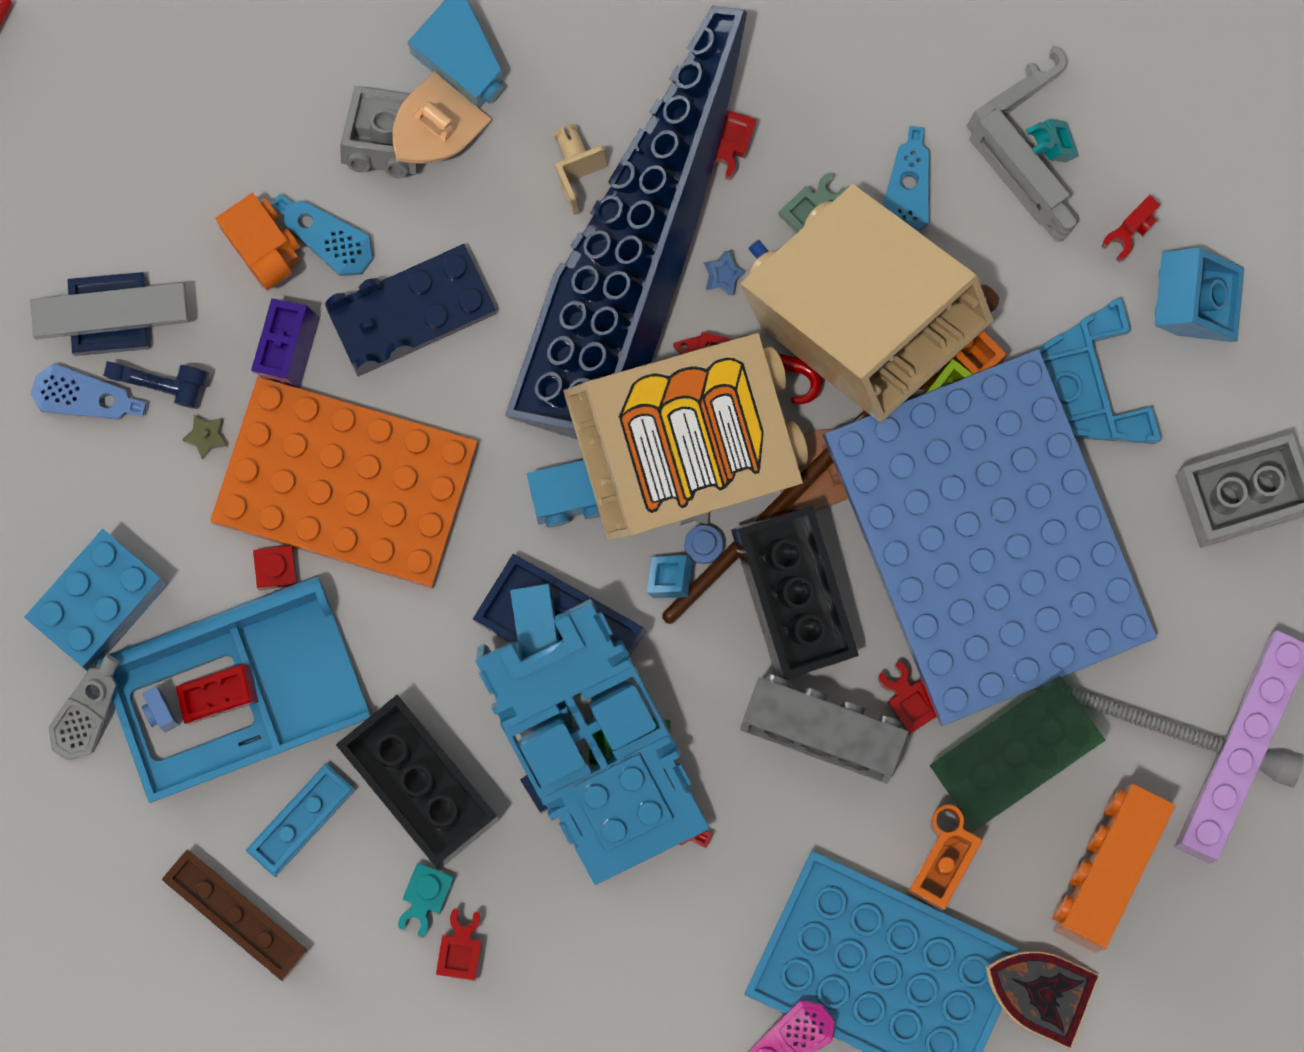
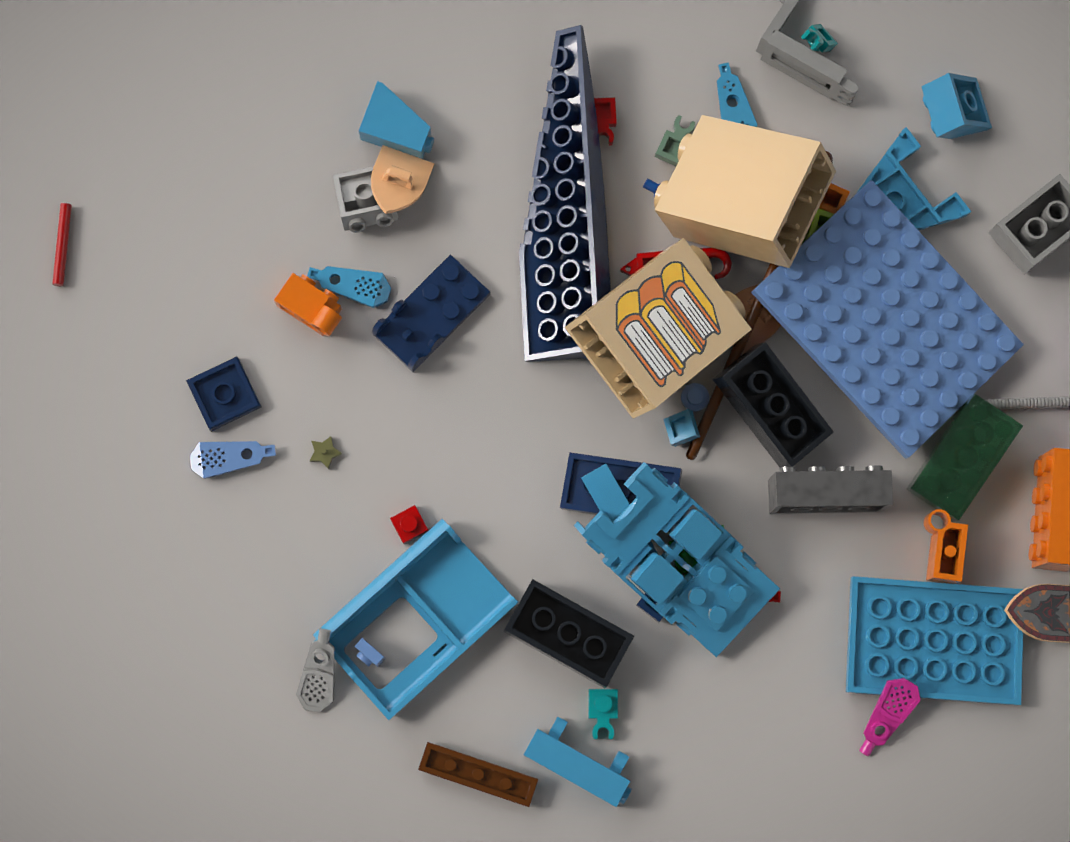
camera: 25 degrees left, 0 degrees up
dark azure brick [24,529,168,671] -> none
light grey tile [30,282,188,340] -> none
dark blue brick [103,361,210,409] -> none
red plate [175,664,258,724] -> none
orange plate [210,377,478,589] -> none
dark azure tile [245,763,356,878] -> none
dark purple hinge [251,298,320,389] -> none
red plate [436,909,482,981] -> none
dark azure brick [527,460,600,528] -> none
tan bracket [554,125,607,215] -> none
medium blue piece [703,251,745,295] -> none
red plate [878,661,937,735] -> none
red plate [1101,195,1160,263] -> none
none -> dark azure brick [523,717,632,807]

